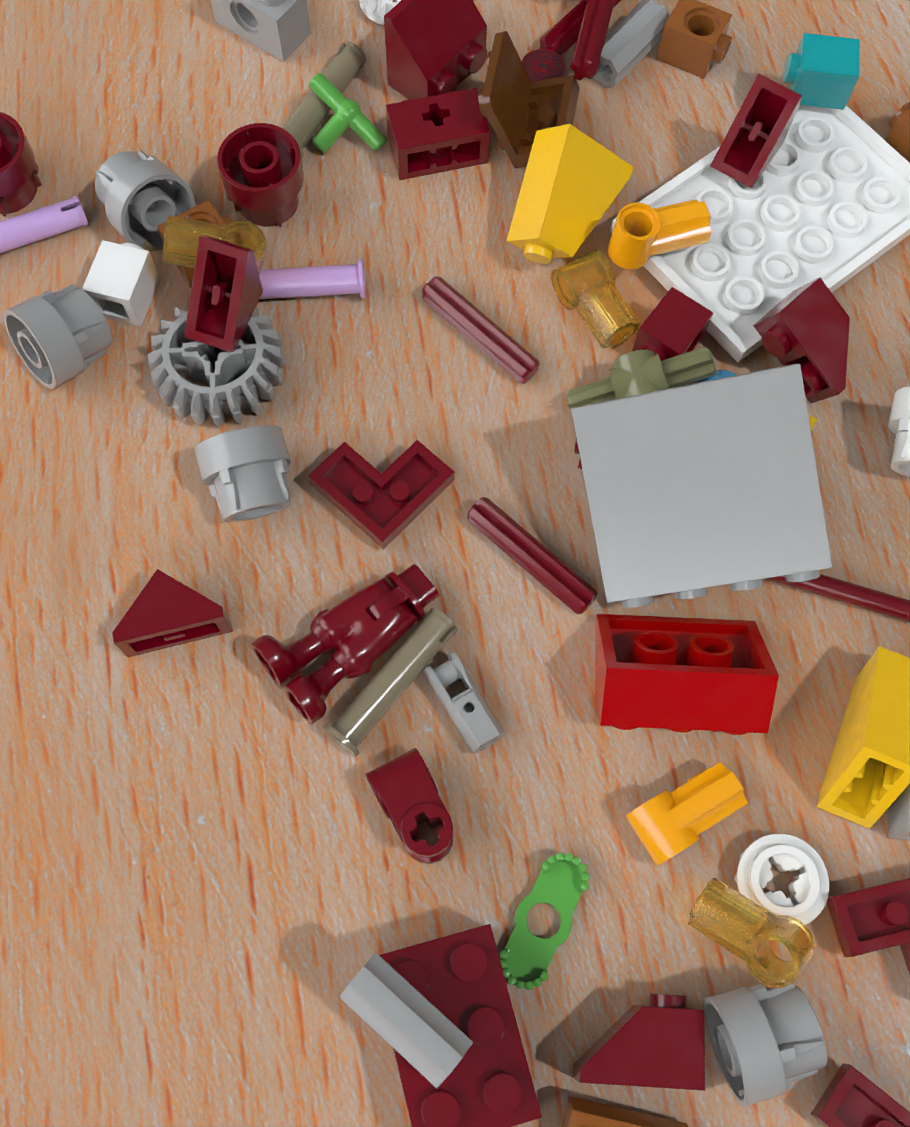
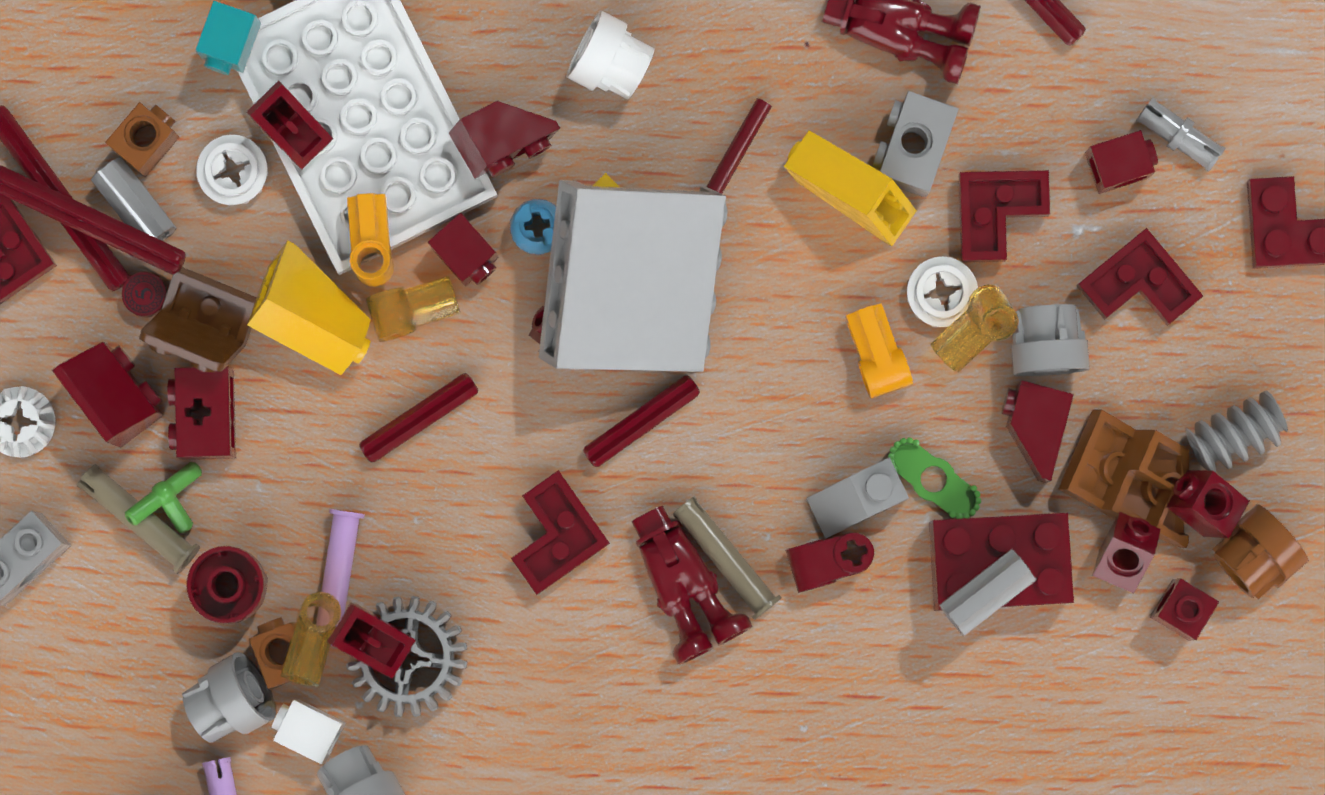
camera: 75 degrees left, 15 degrees up
dark red slope [112,569,233,658] -> none
light grey piece [194,425,291,522] -> none
light grey bar [423,651,505,754] -> none
olive axle [566,347,716,417] -> none
red slope [595,614,779,735] -> none
none -> white gear [196,135,268,206]
none -> light grey slope [806,457,909,539]

